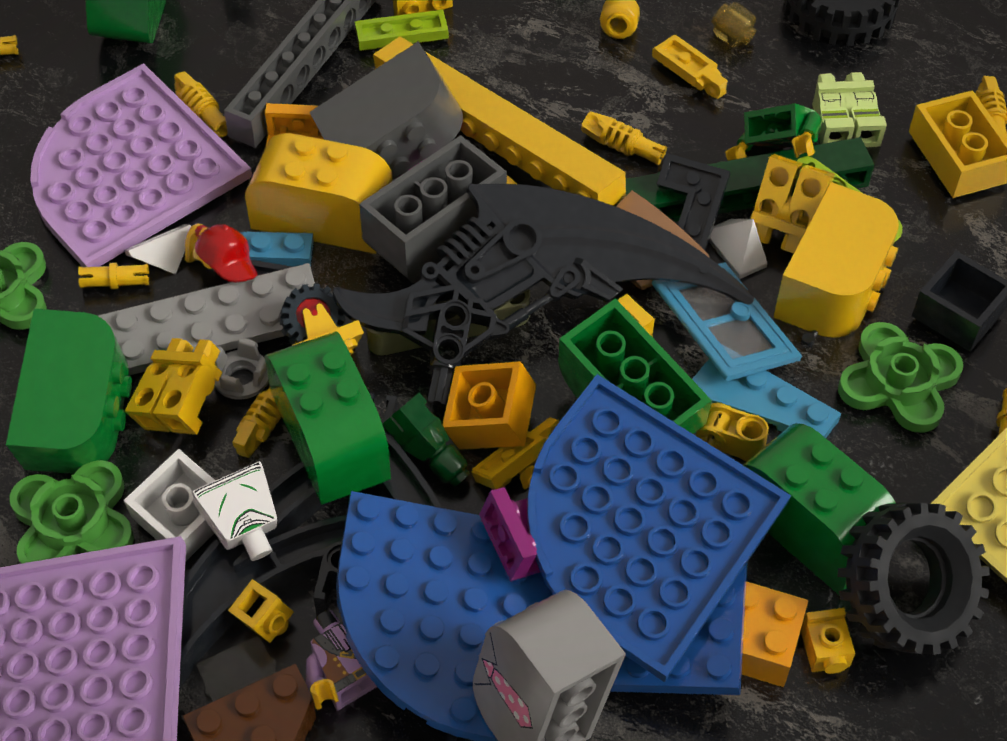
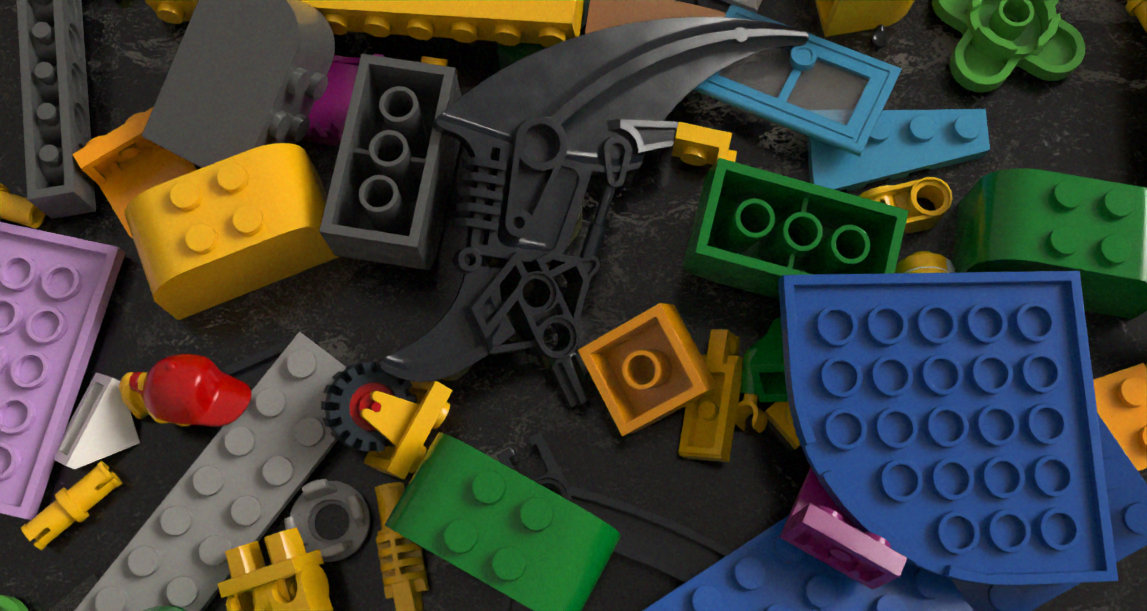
camera: 35 degrees left, 20 degrees up
dark azure hinge [240,232,314,267] -> none
dark green piece [382,393,470,487] -> none

